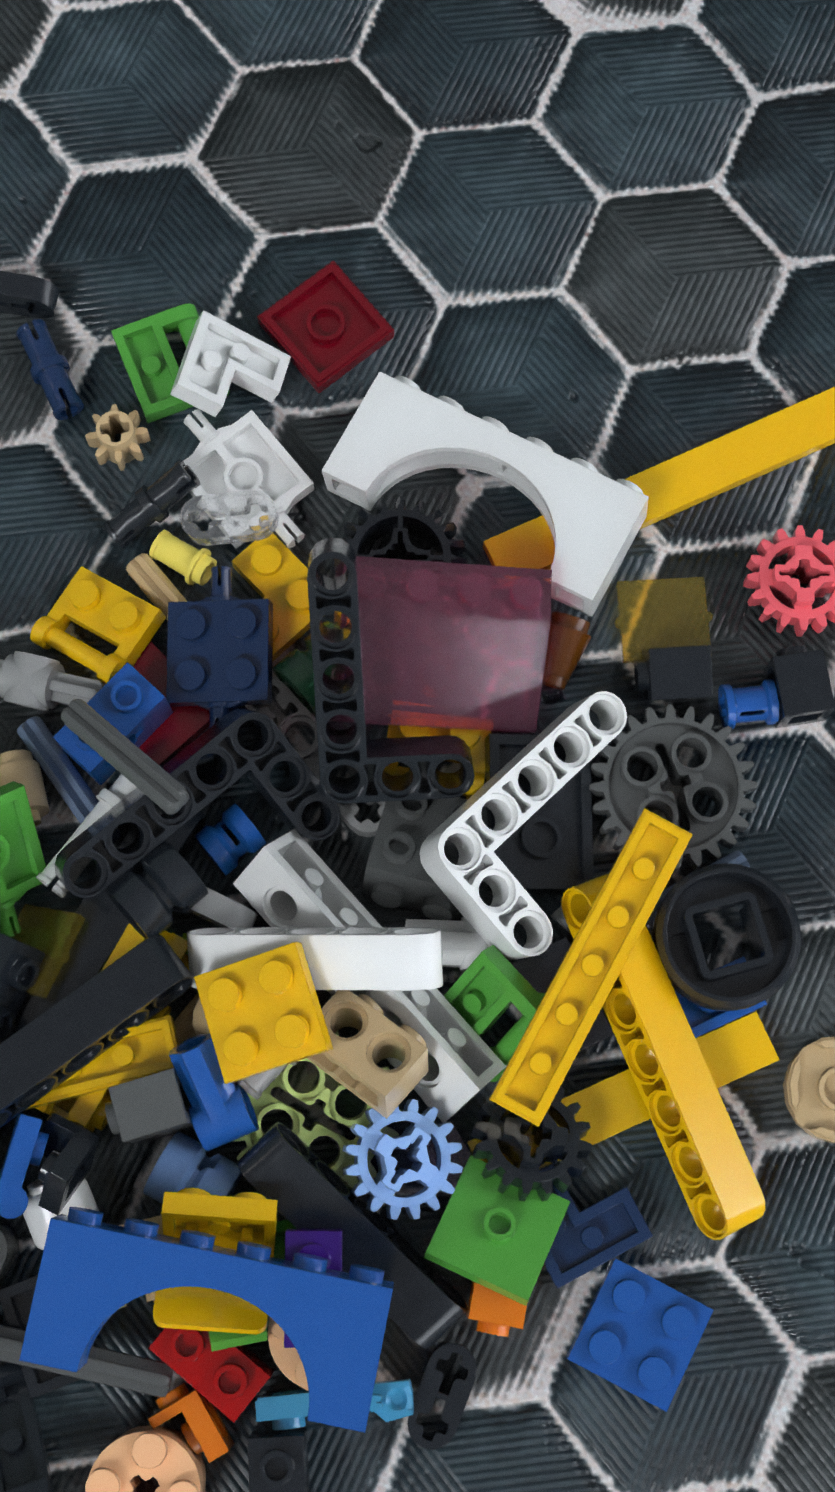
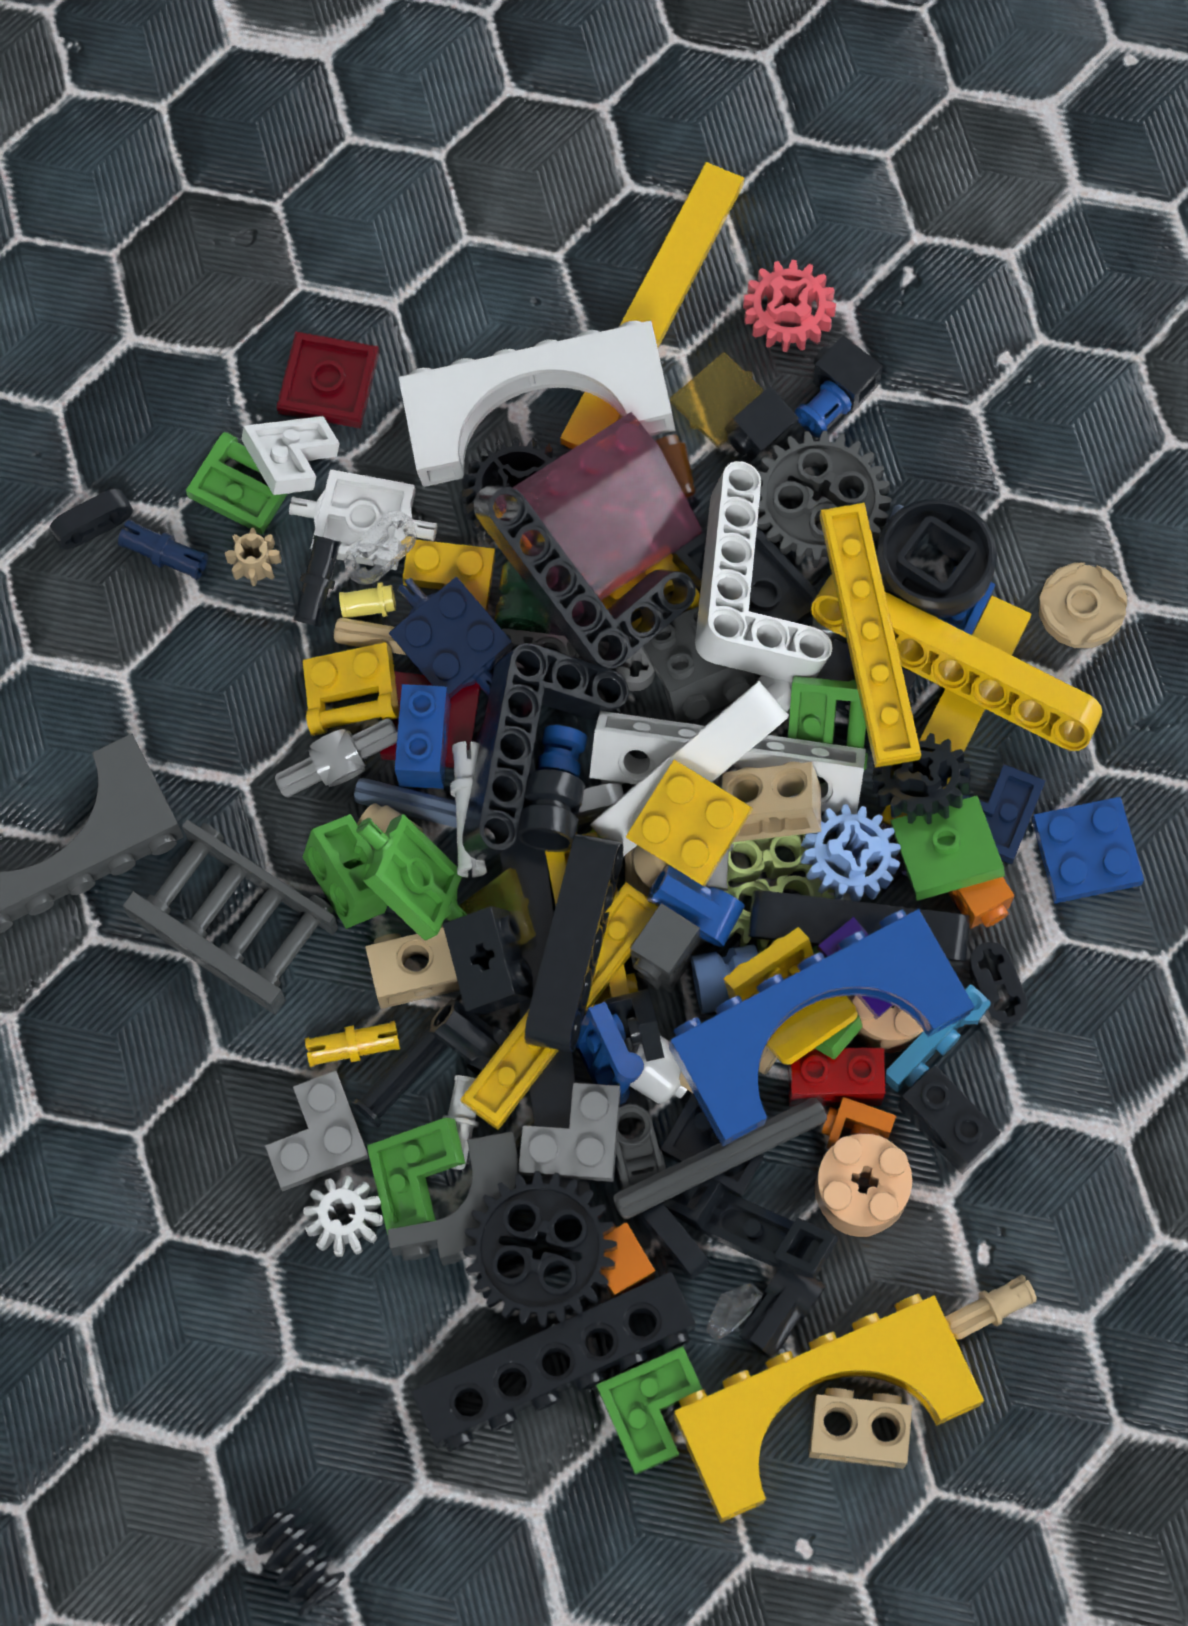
camera: 35 degrees left, 5 degrees down
dark grey axle [60,699,189,815] -> none

